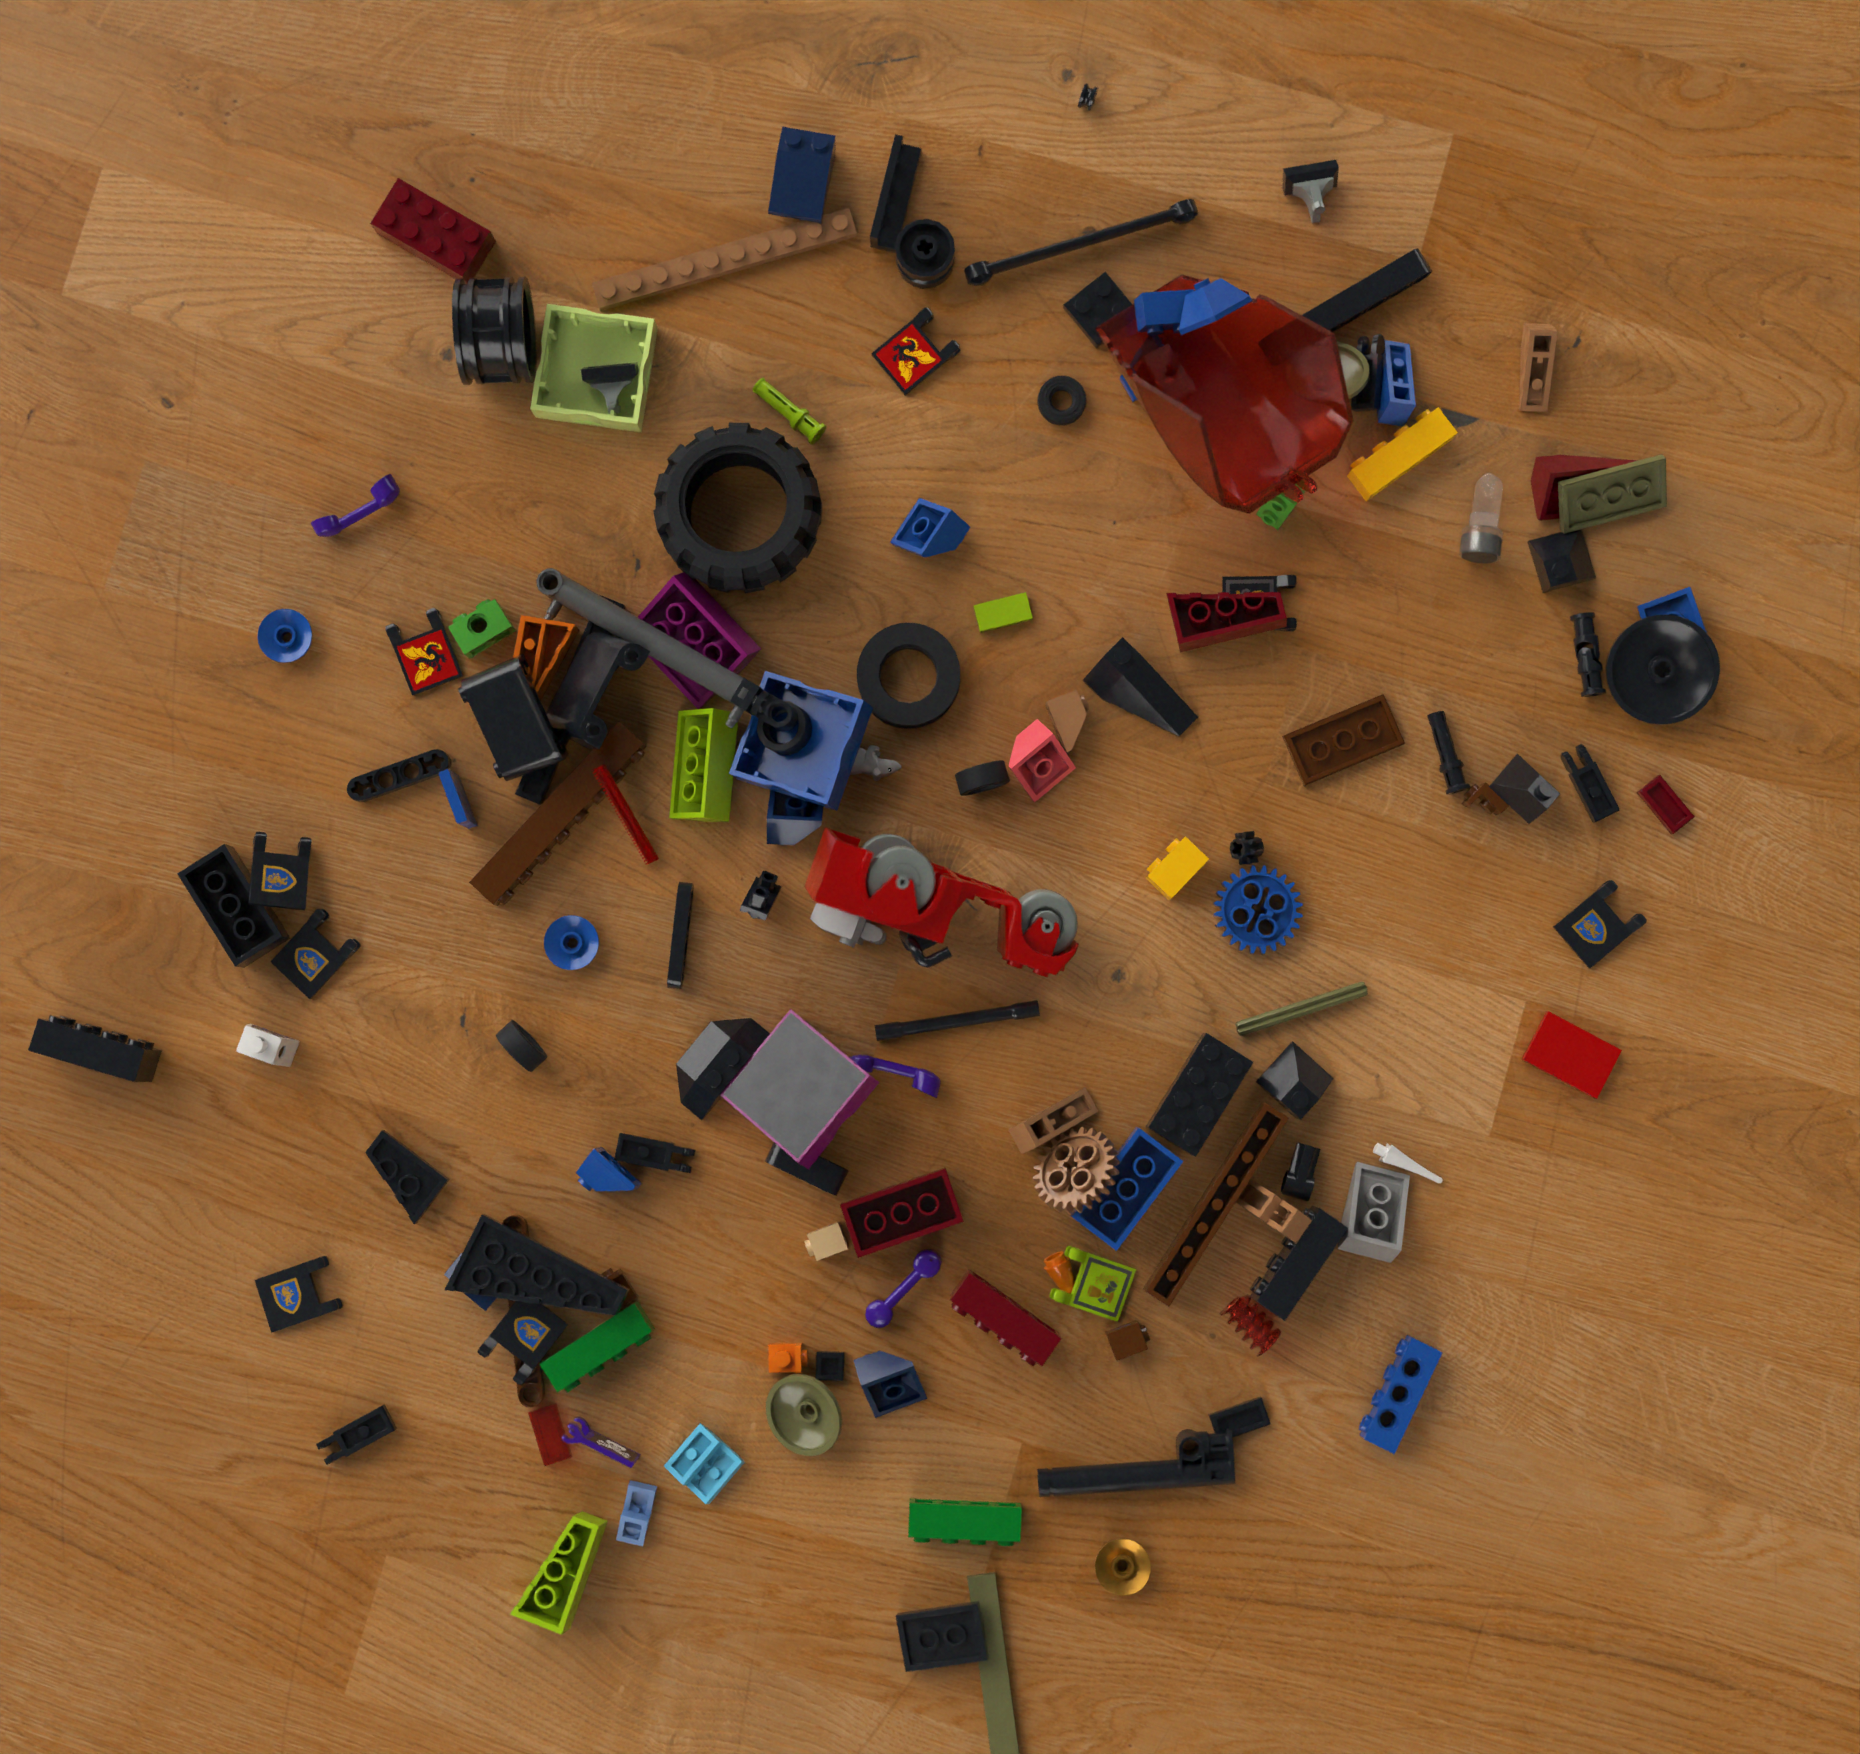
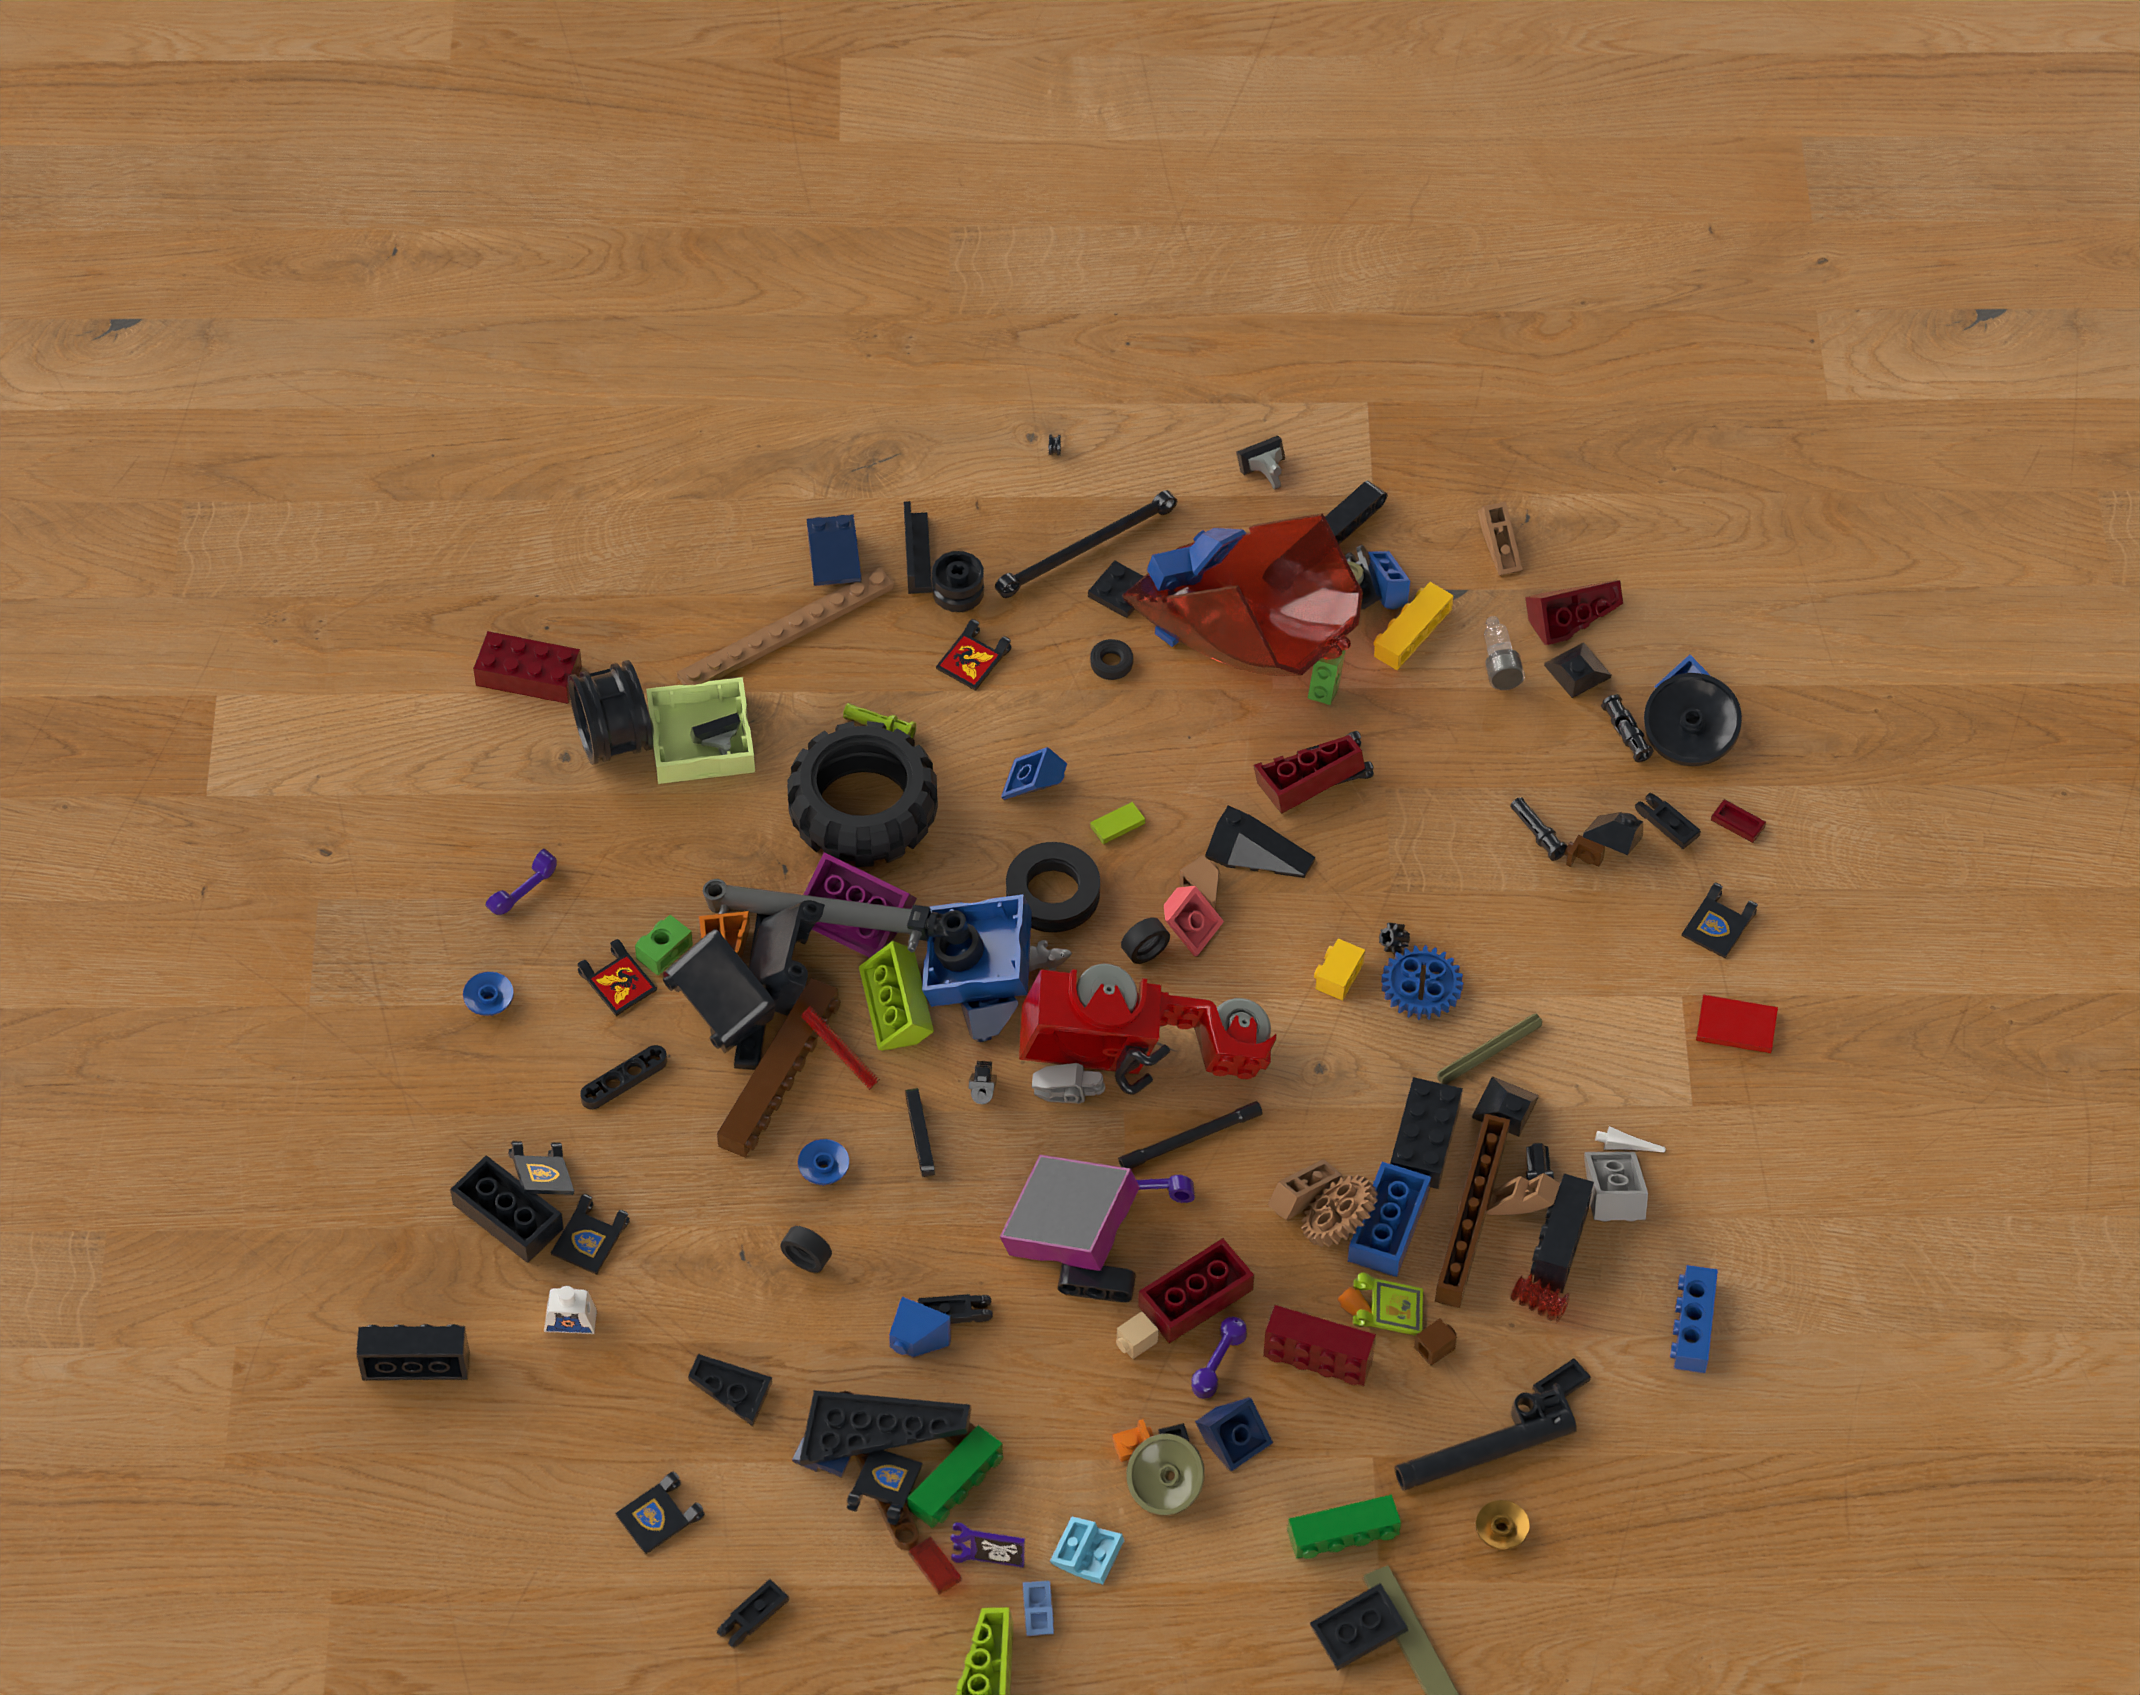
camera: 20 degrees left, 30 degrees down
blue tile [439,769,478,829] -> none
black wedge [676,1018,770,1120] -> none
reddish brown tile [1283,694,1405,786] -> none
olive tile [1558,454,1667,534] -> none

